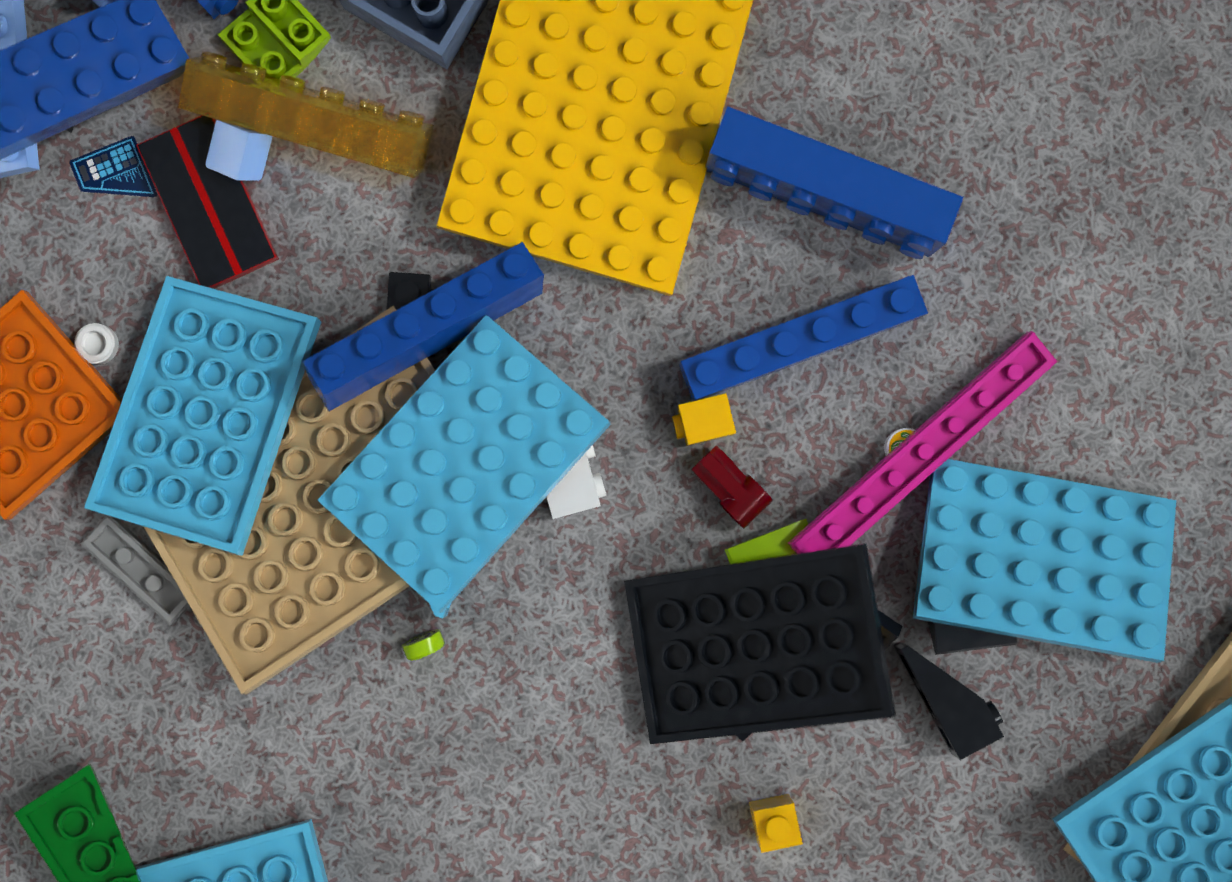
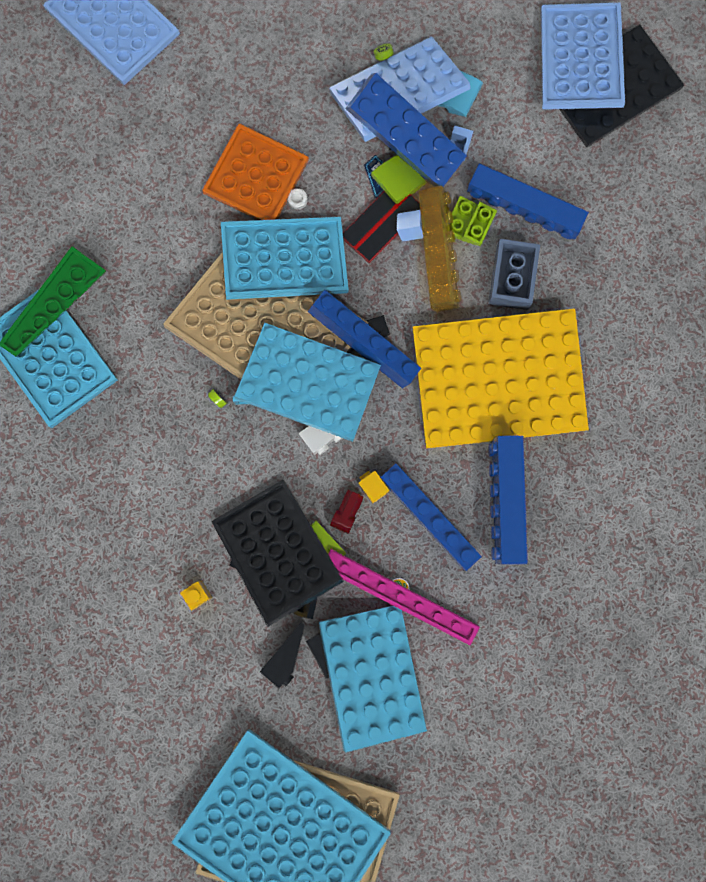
camera: 70 degrees right, 5 degrees down
light grey tile [80,515,190,626] -> none
none -> lime slope [371,155,426,204]

